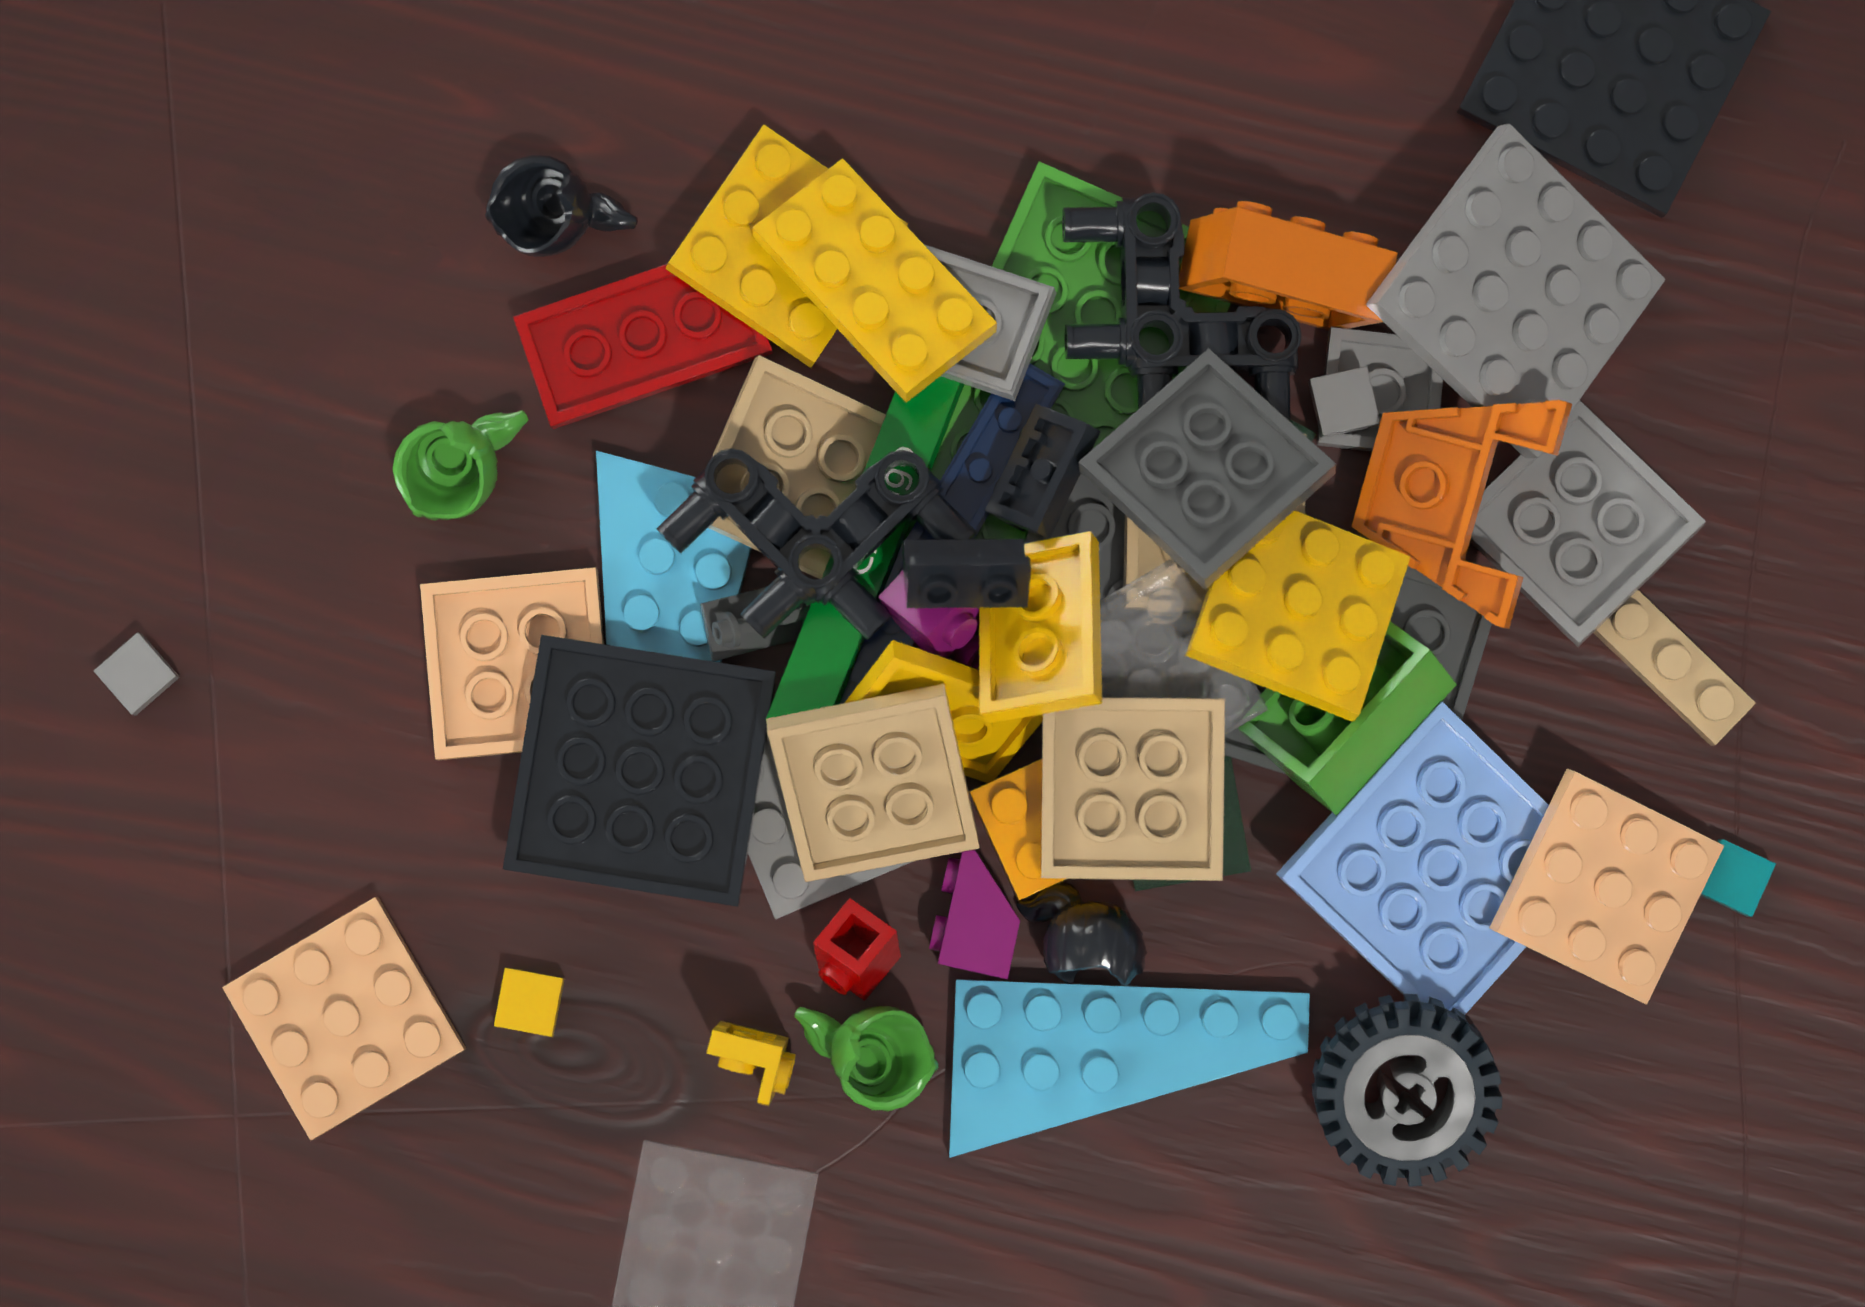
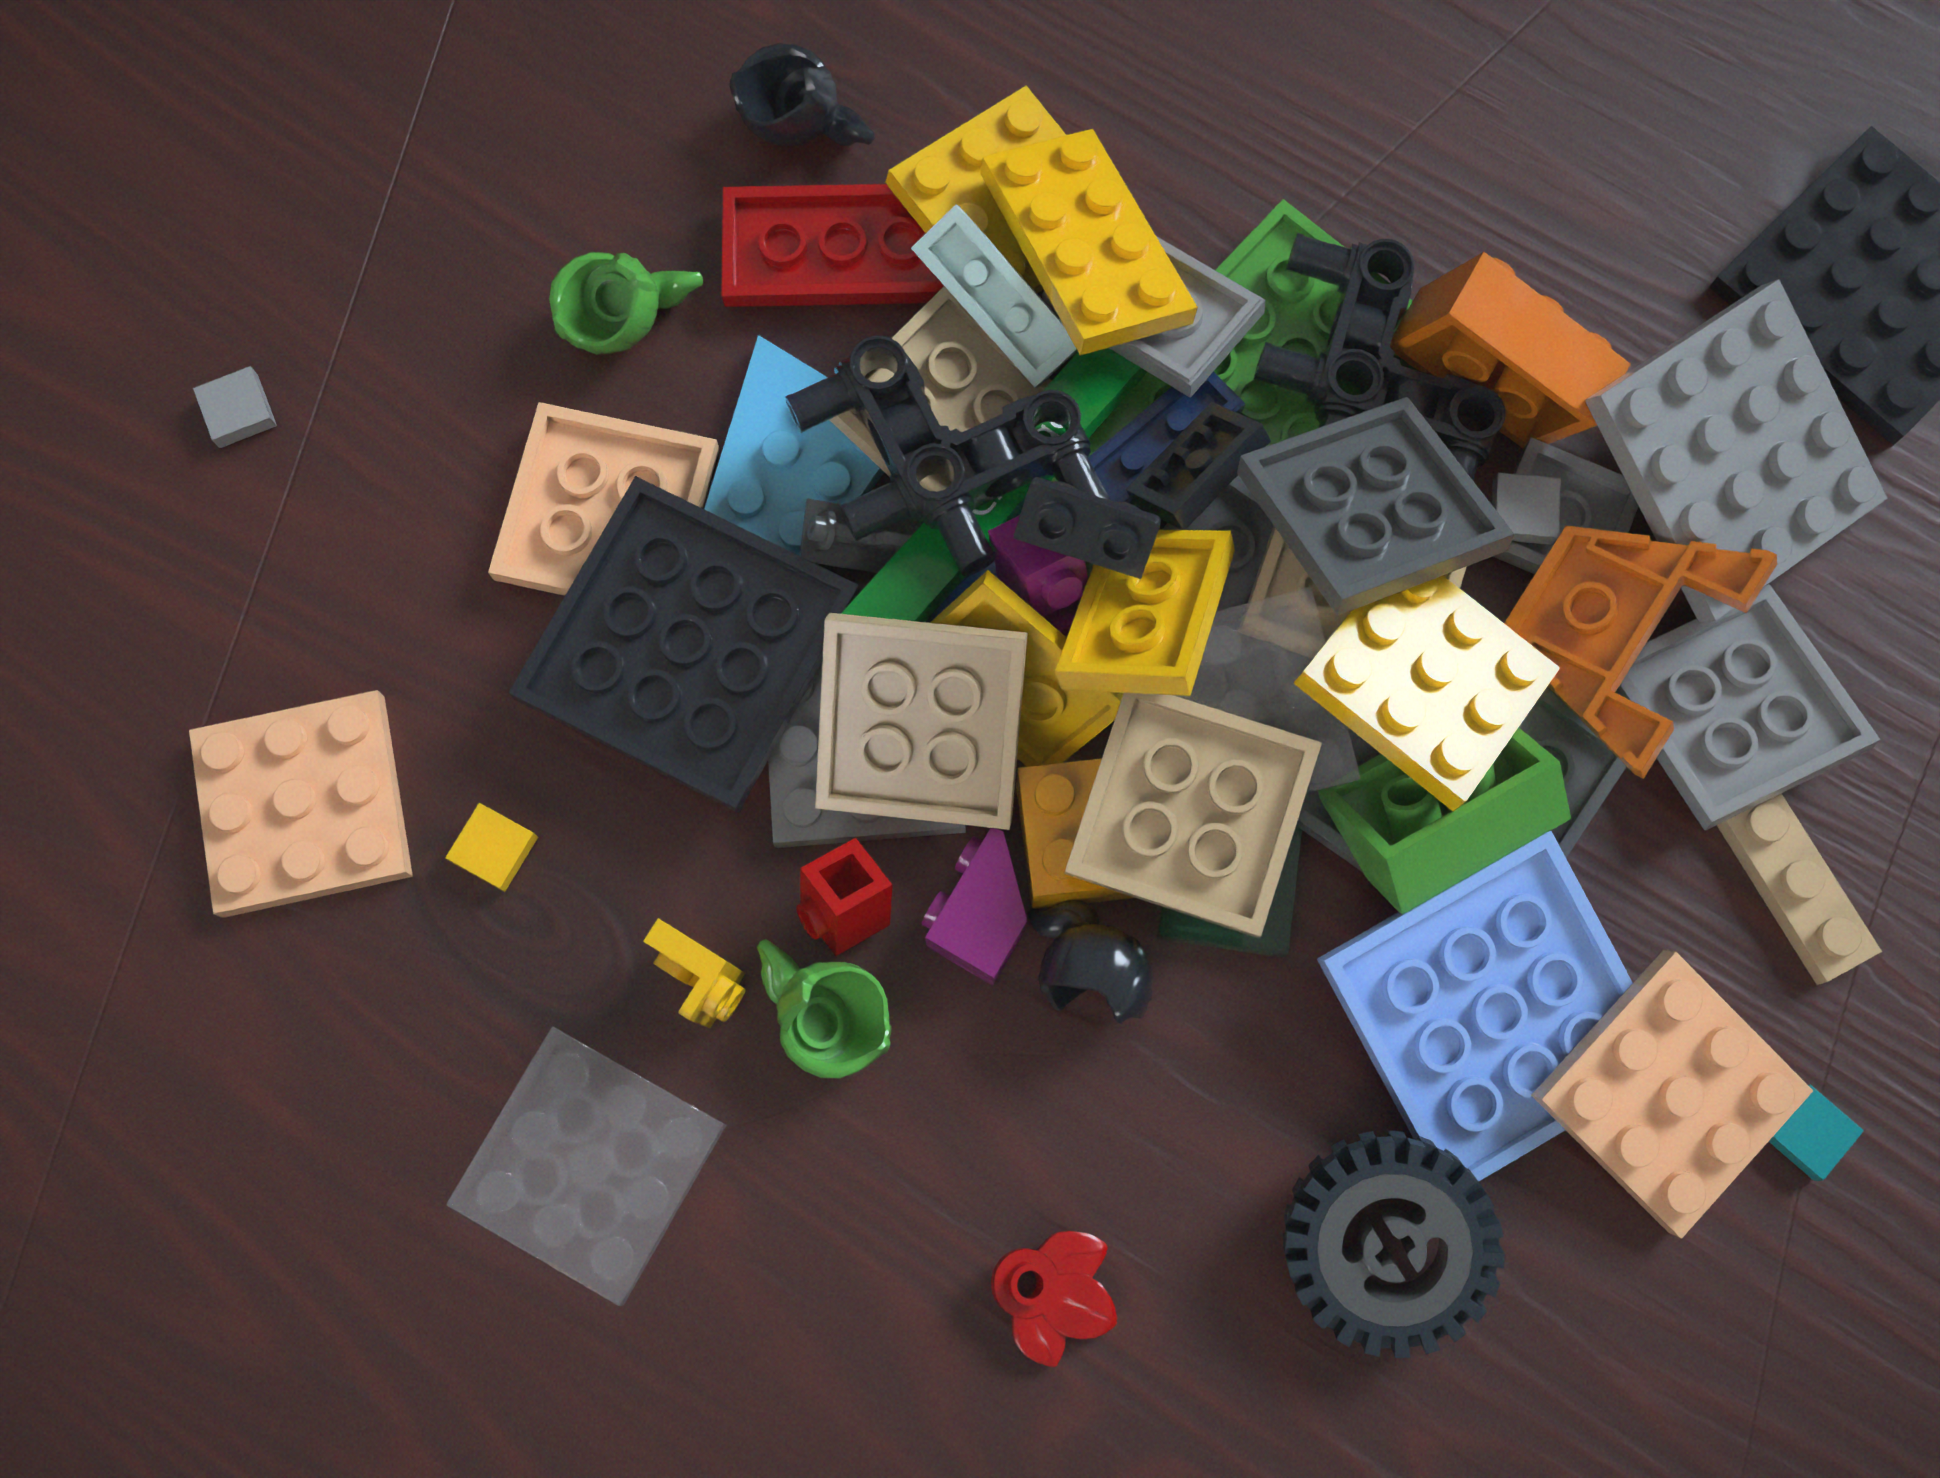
camera: 20 degrees right, 10 degrees down
medium azure wing [949,979,1310,1158] -> none
none -> light aqua plate [911,204,1077,388]
none -> red plate [991,1231,1117,1367]

